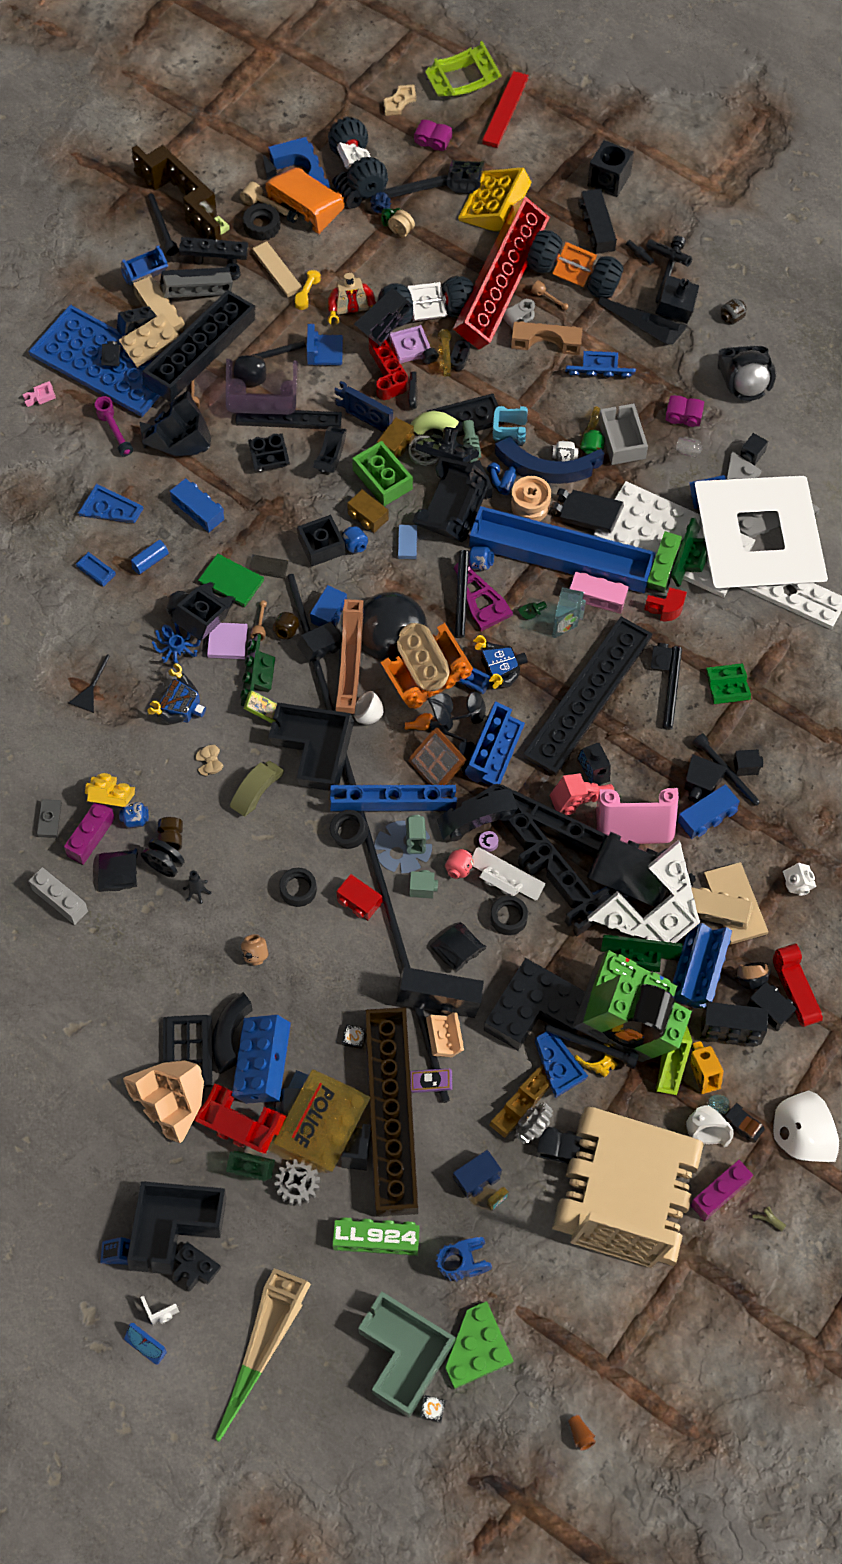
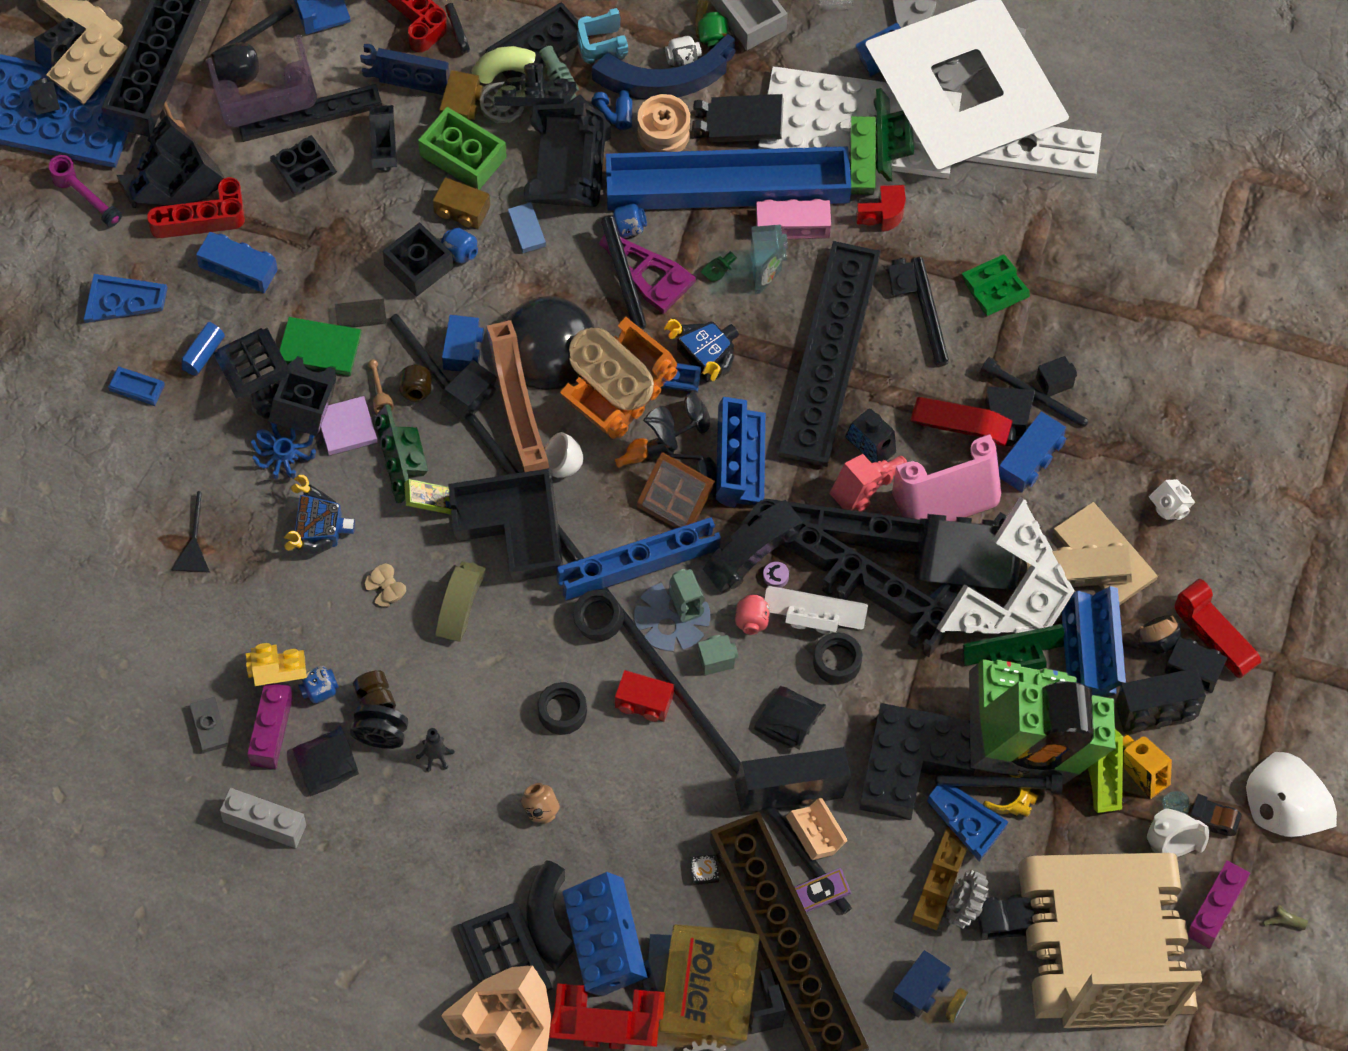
camera: 20 degrees left, 0 degrees up
none -> red beam [147,177,245,238]
none -> black piece [213,328,291,399]
none -> red beam [910,397,1012,446]

